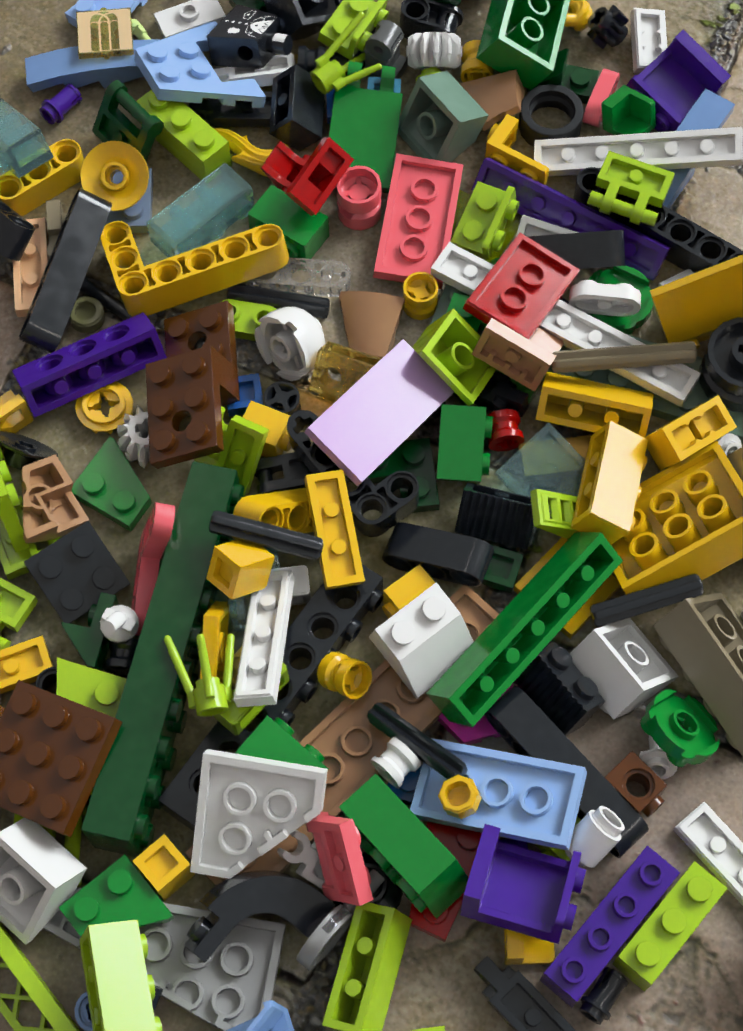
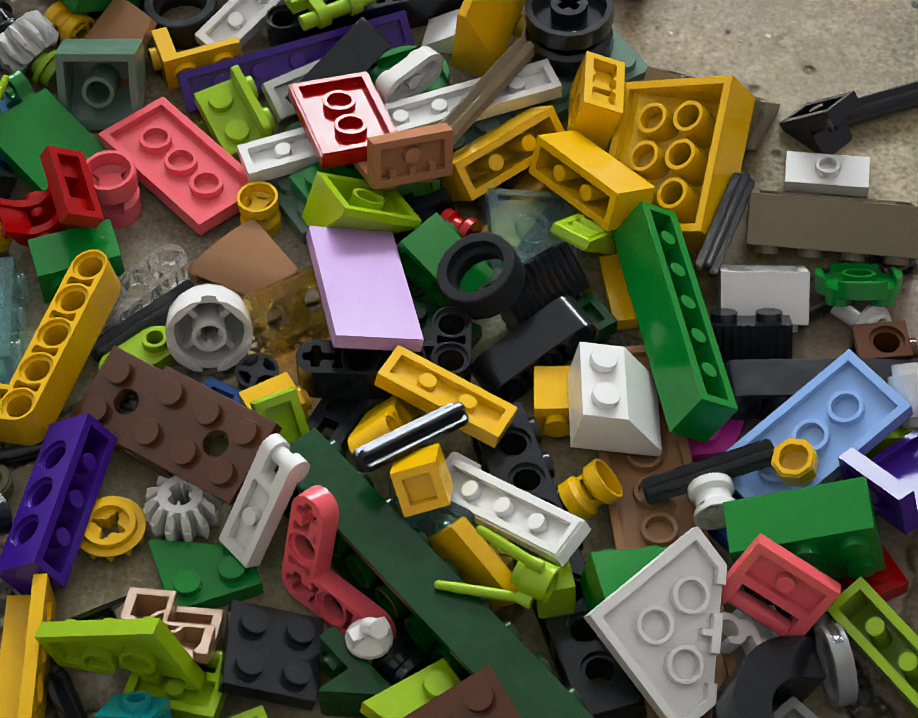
camera: 50 degrees left, 15 degrees down
none -> white plate [219,433,310,568]
none -> black tyre [436,232,526,320]

